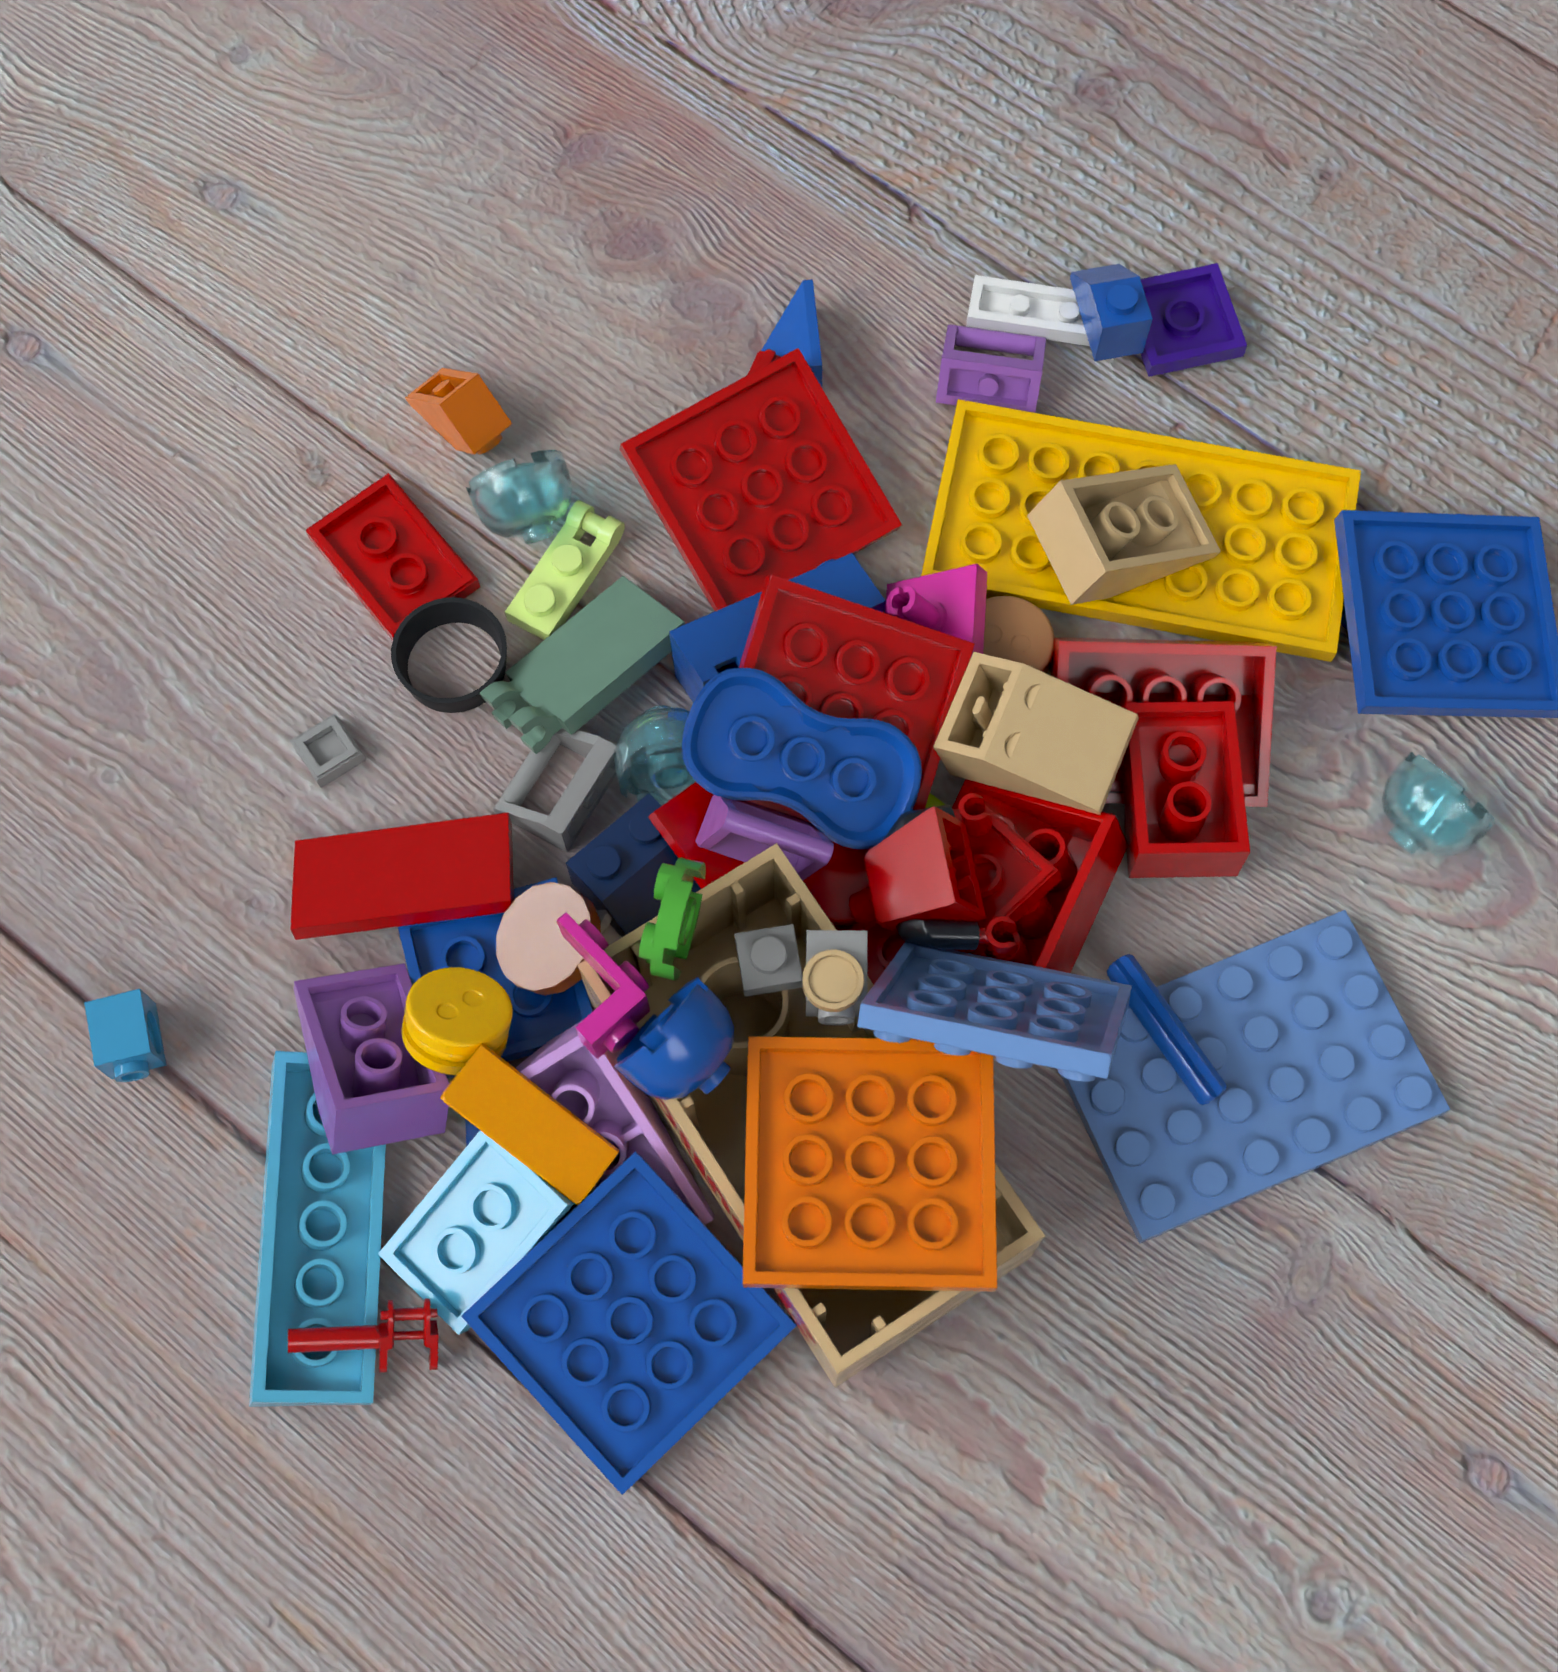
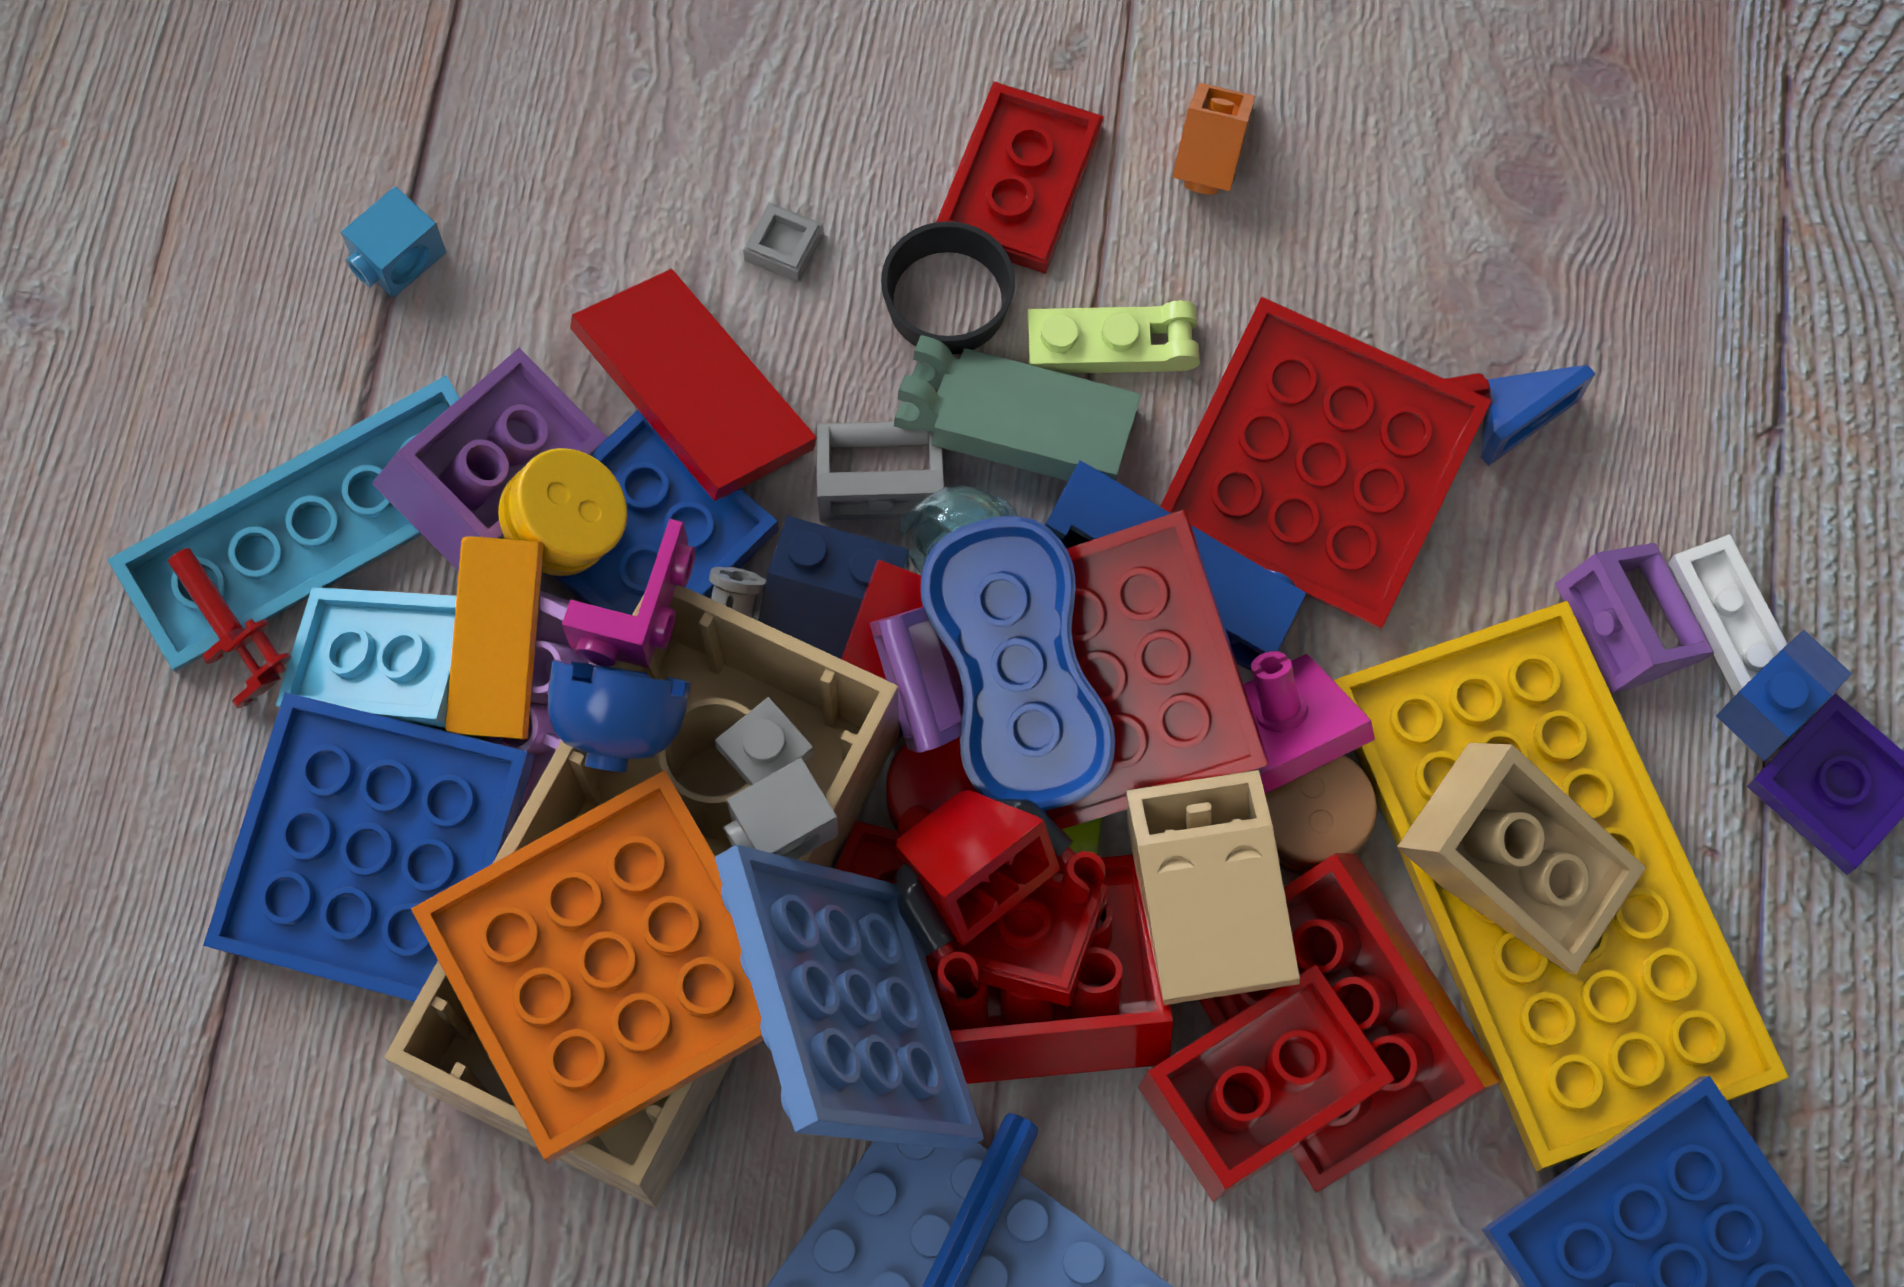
camera: 55 degrees right, 0 degrees up
clear light blue cylinder [466,450,572,544] -> none
tile [496,882,601,995] -> none
bright green plate [639,857,706,981] -> none
tan piece [802,950,864,1012] -> none

